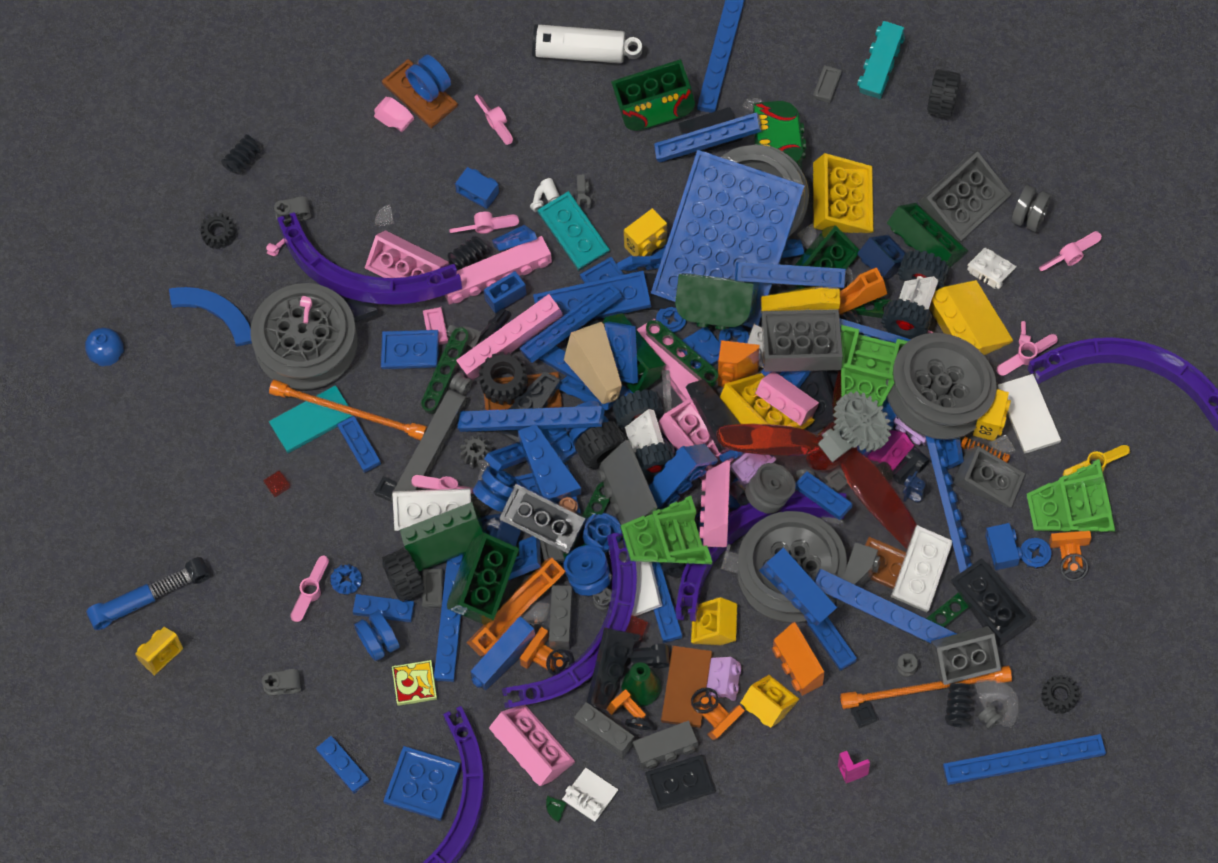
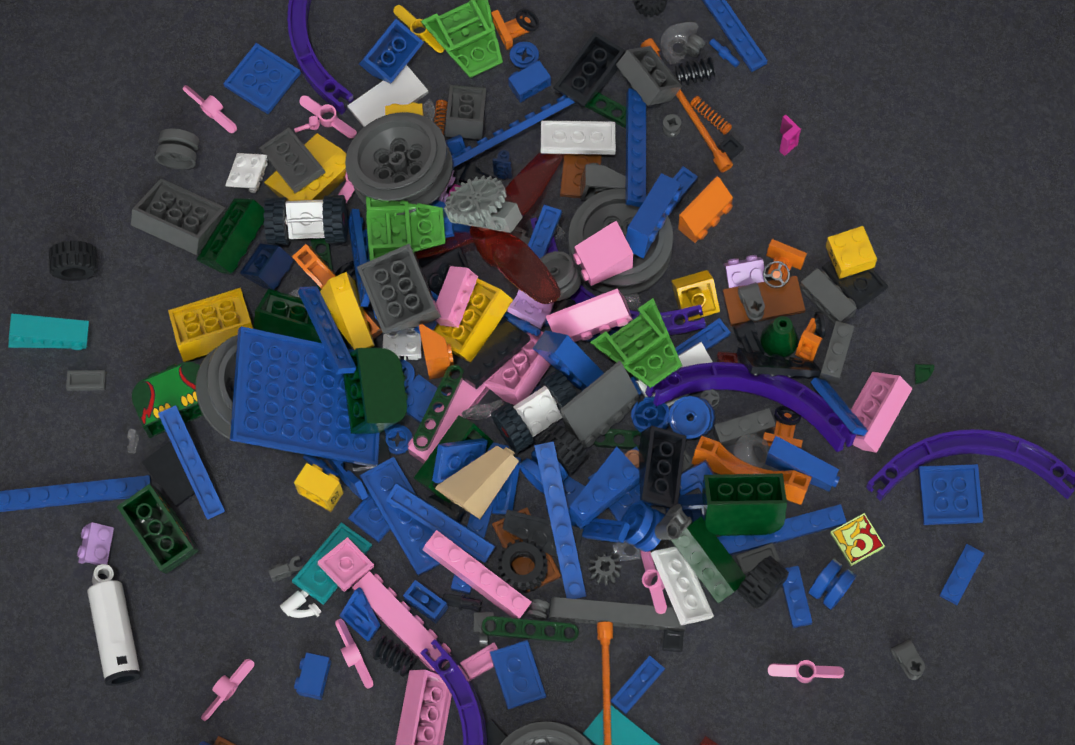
camera: 110 degrees left, 5 degrees up
blue gear [331,564,362,594] -> none
white hinge [562,768,618,822] -> none
yellow slope [740,675,799,728] -> none
none -> lavender bracket [77,522,114,565]
none -> blue plate [223,43,301,115]
none -> dark grey tile [259,127,326,193]
none -> bright pink plate [318,537,374,592]
none -> blue slope [359,19,424,84]
none -> bright pink slope [573,221,633,286]
none -> dark grey piece [655,504,692,540]
none -> orange piece [690,96,732,134]
none -> blue bar [709,38,740,67]
none -> dark grey piece [738,282,765,321]
none -> blue tile [810,378,868,436]
none -> yellow brick [826,226,877,279]

